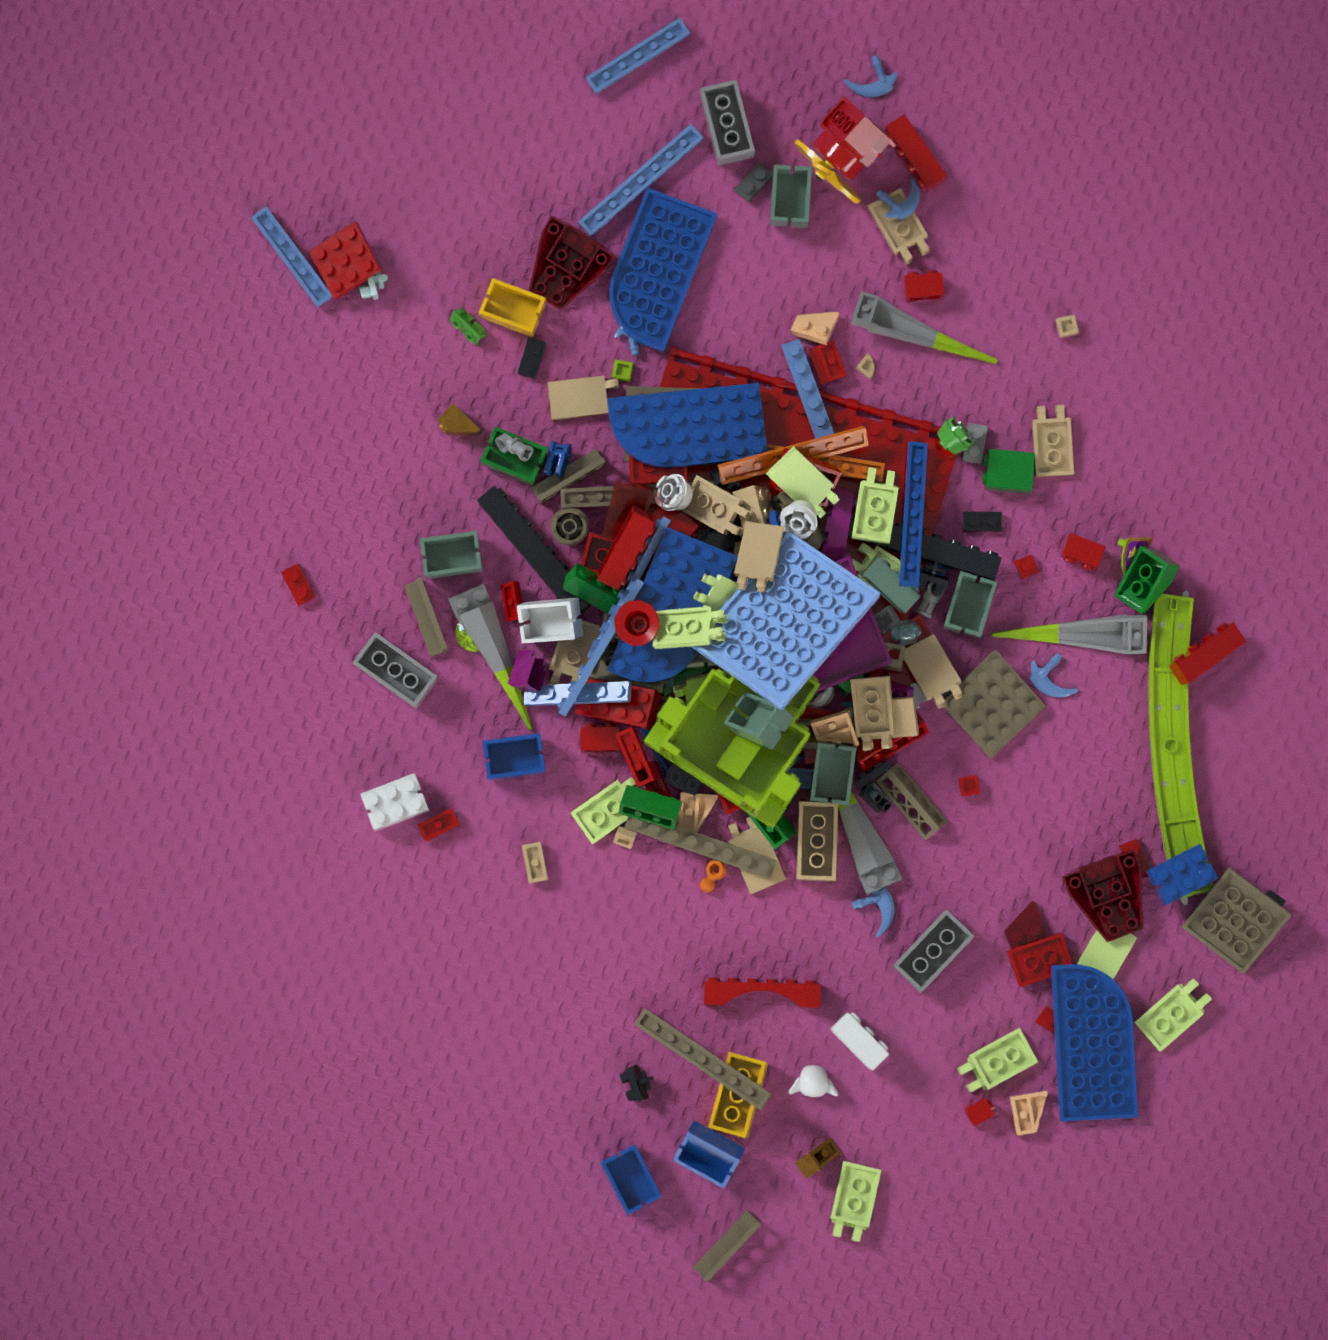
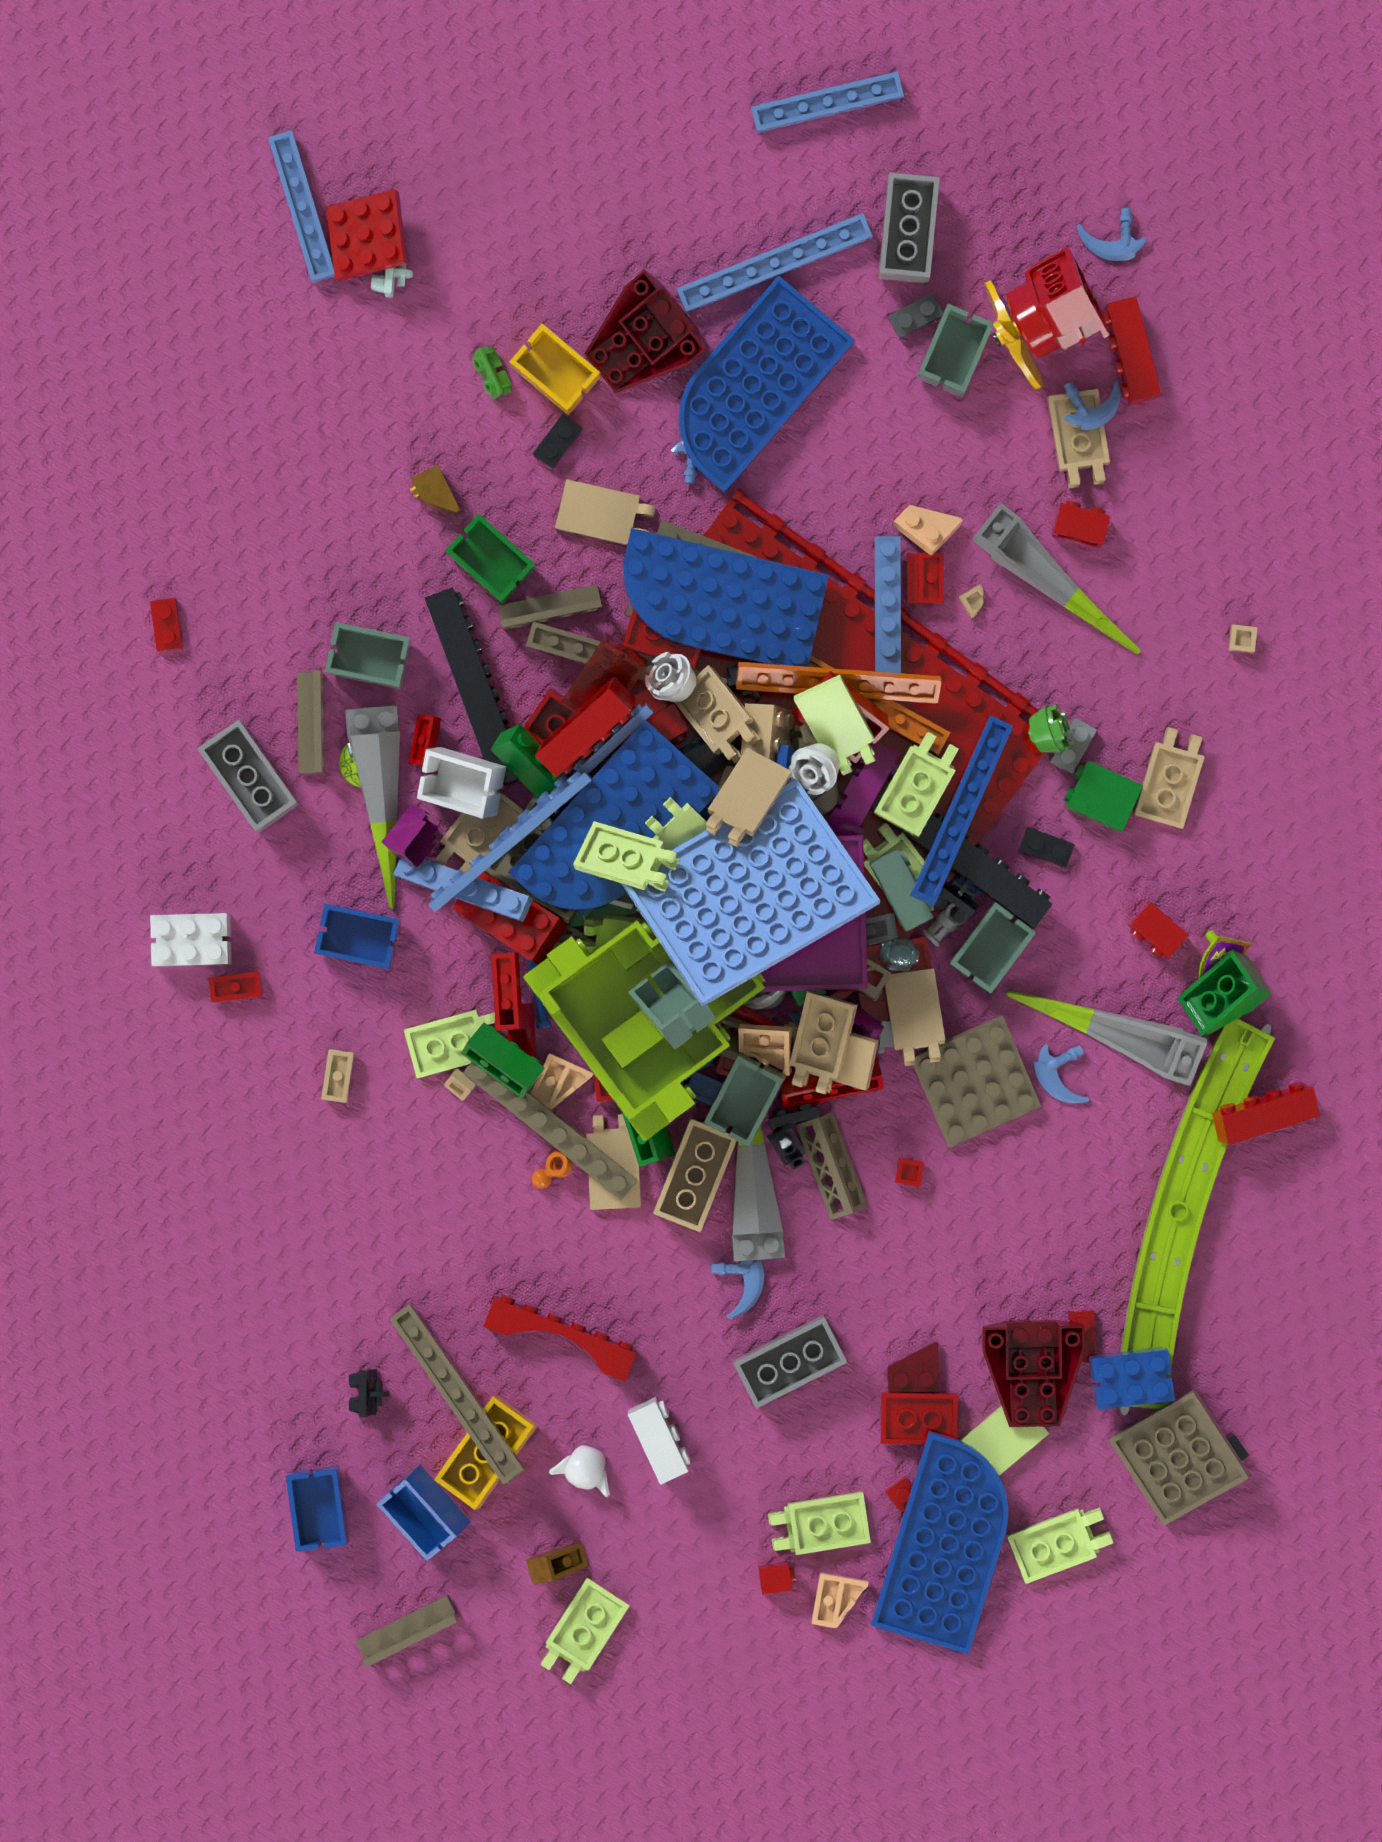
camera: 20 degrees right, 5 degrees up
light grey connector [495,433,533,461] -> none
blue piece [544,441,572,479] -> none
dark tan cone [551,508,589,545] -> none
red brick [580,724,619,752] -> none
lime tile [612,359,634,382] -> none
red hat [614,600,660,647] -> none
black hips [663,764,701,796] -> none
red plate [1014,554,1039,580] -> none

